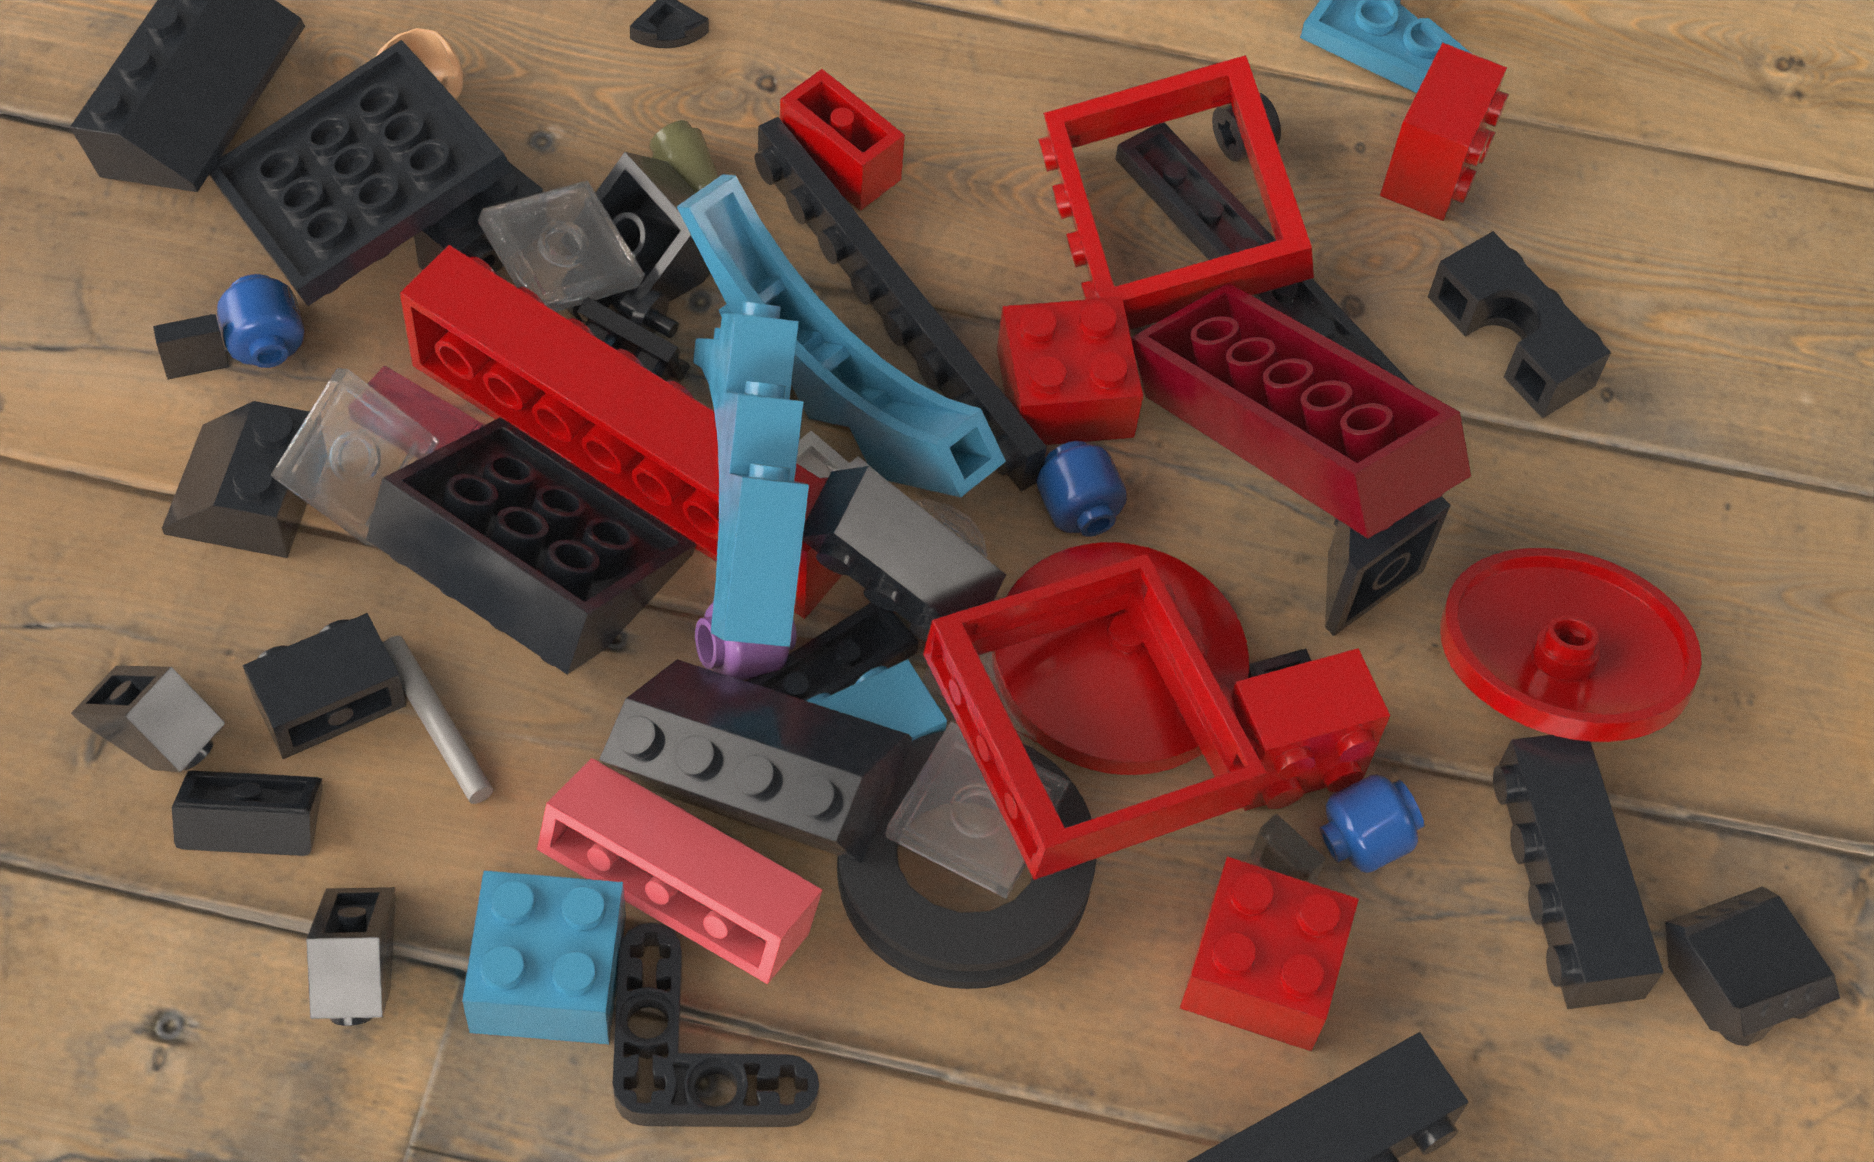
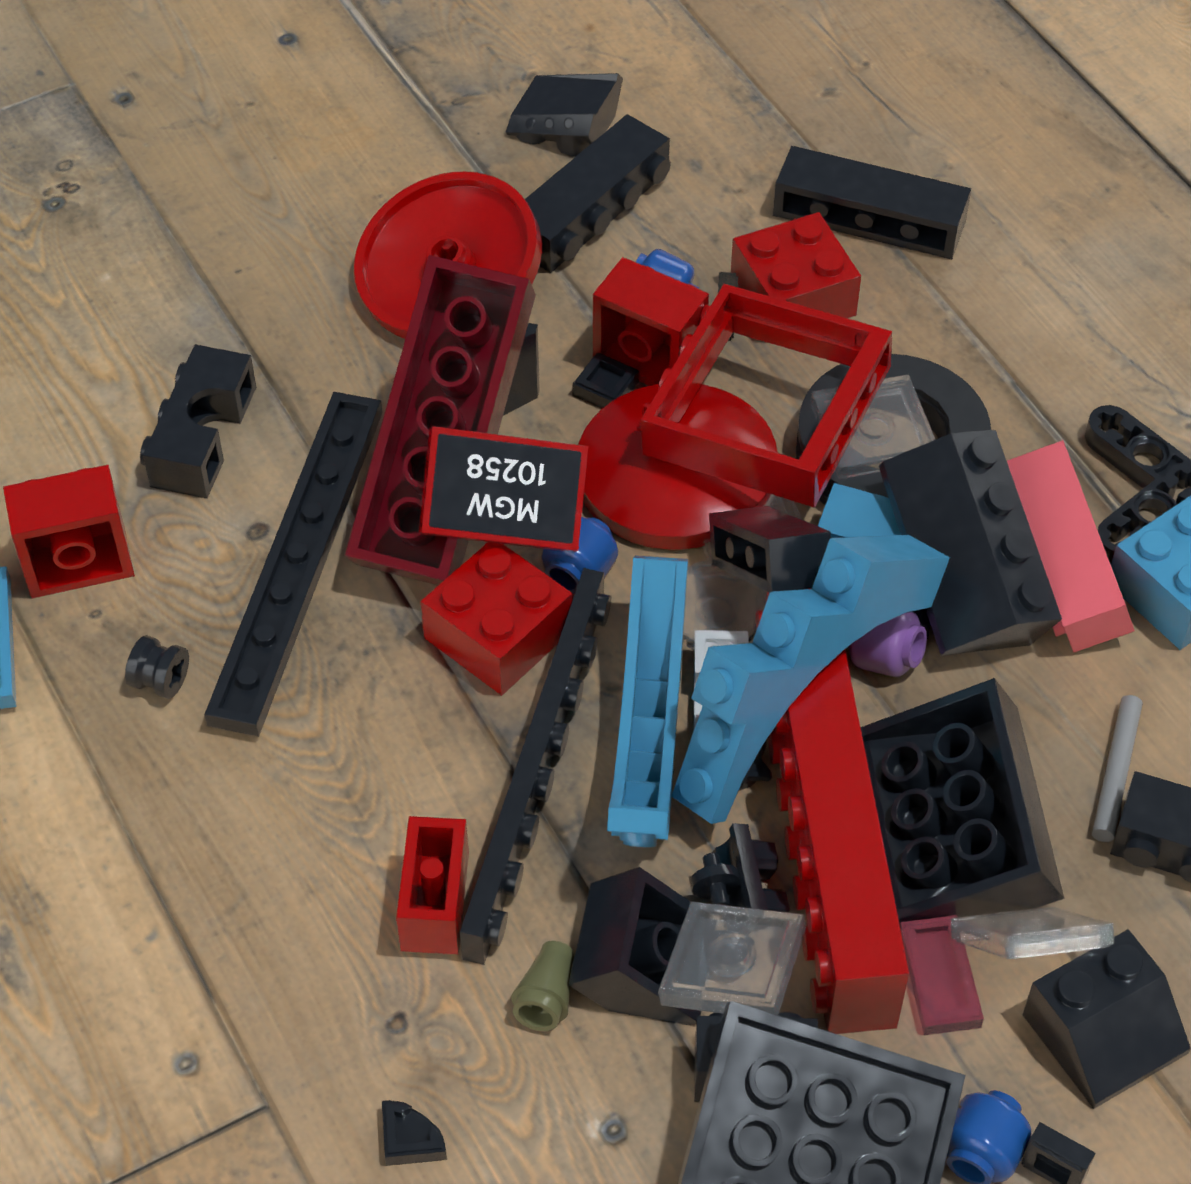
camera: 125 degrees left, 5 degrees down
red window [1038,55,1314,330] -> none
none -> black tile [419,426,589,552]

